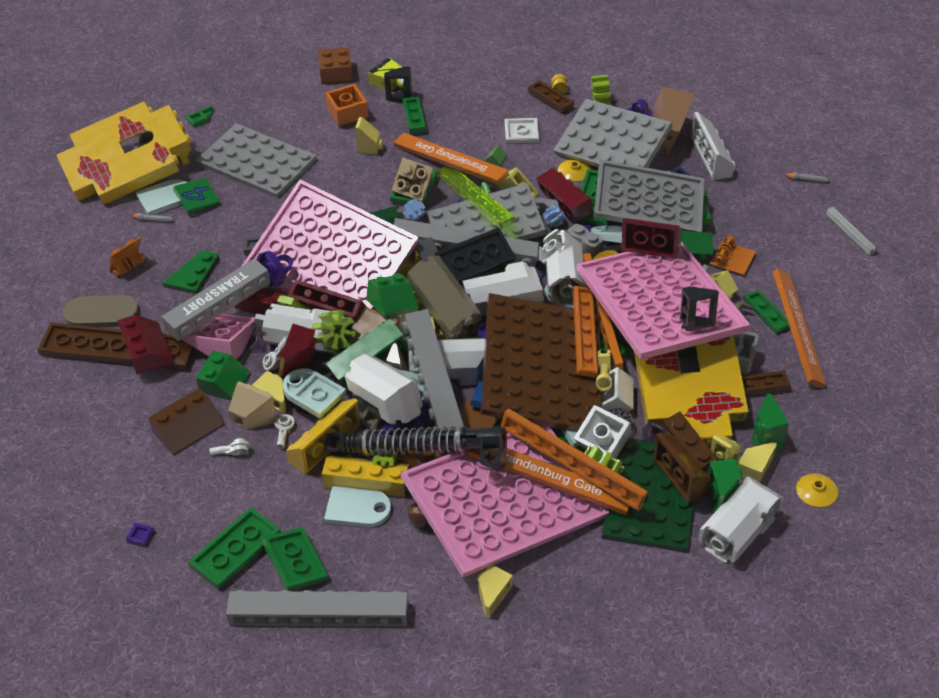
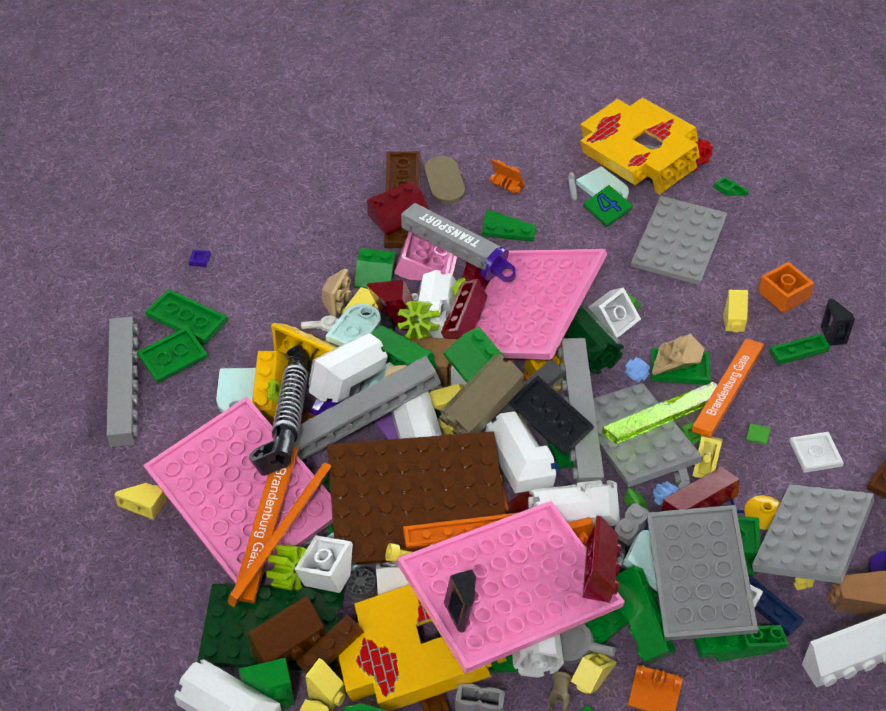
camera: 80 degrees right, 0 degrees up
reddish brown slope [148,388,224,456] -> none
white plate [209,438,250,456] -> none
dark orange brick [318,47,353,84] -> none
neon yellow torso [368,57,404,91] -> none

